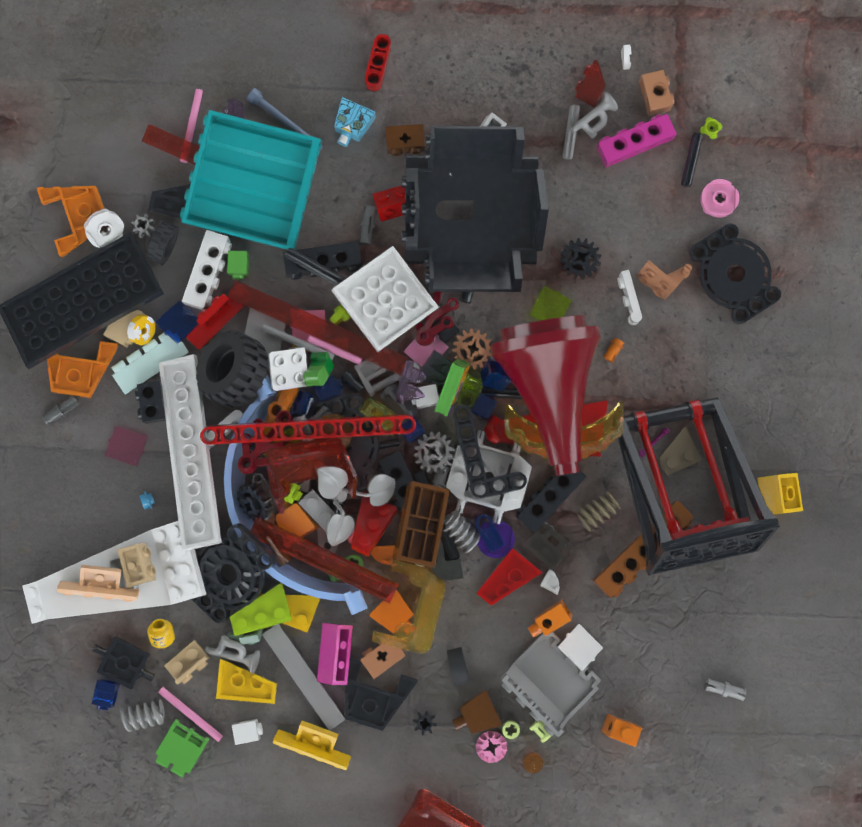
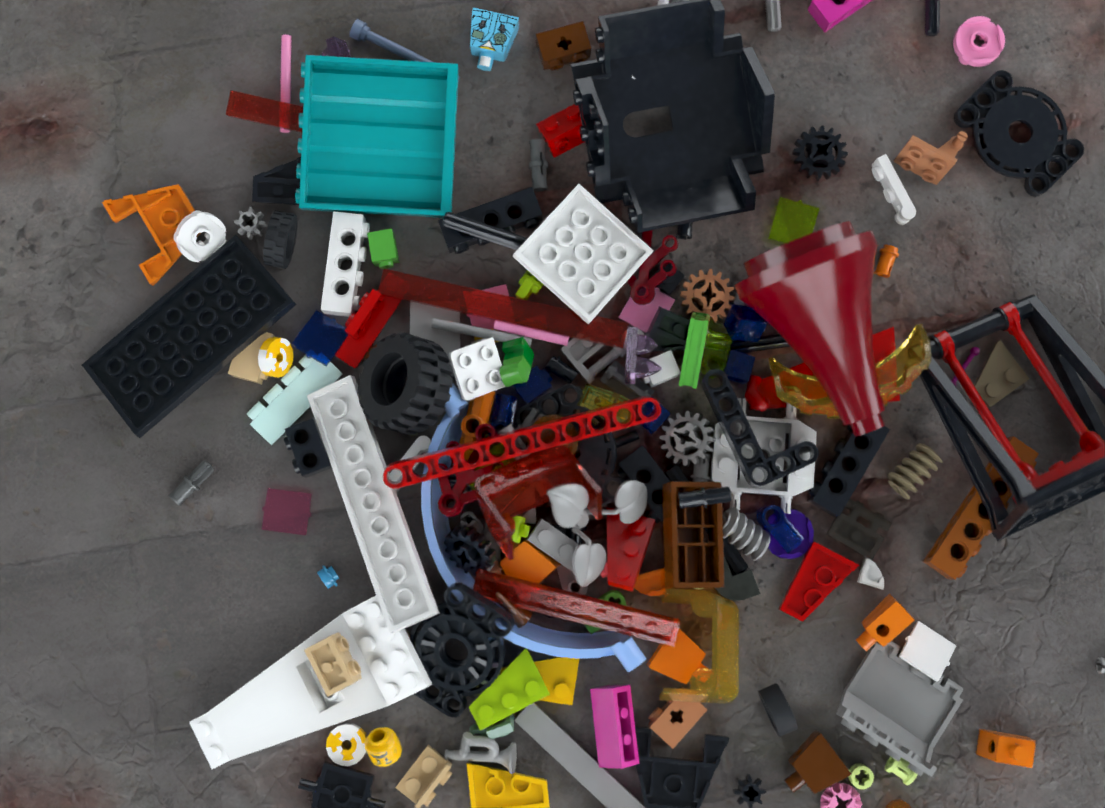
camera: 10 degrees left, 0 degrees up
orange wing [47,341,119,398] -> none
light nougat bracket [57,565,139,602] -> none
none -> white piece [326,723,367,766]
none -> black axle [678,487,732,509]

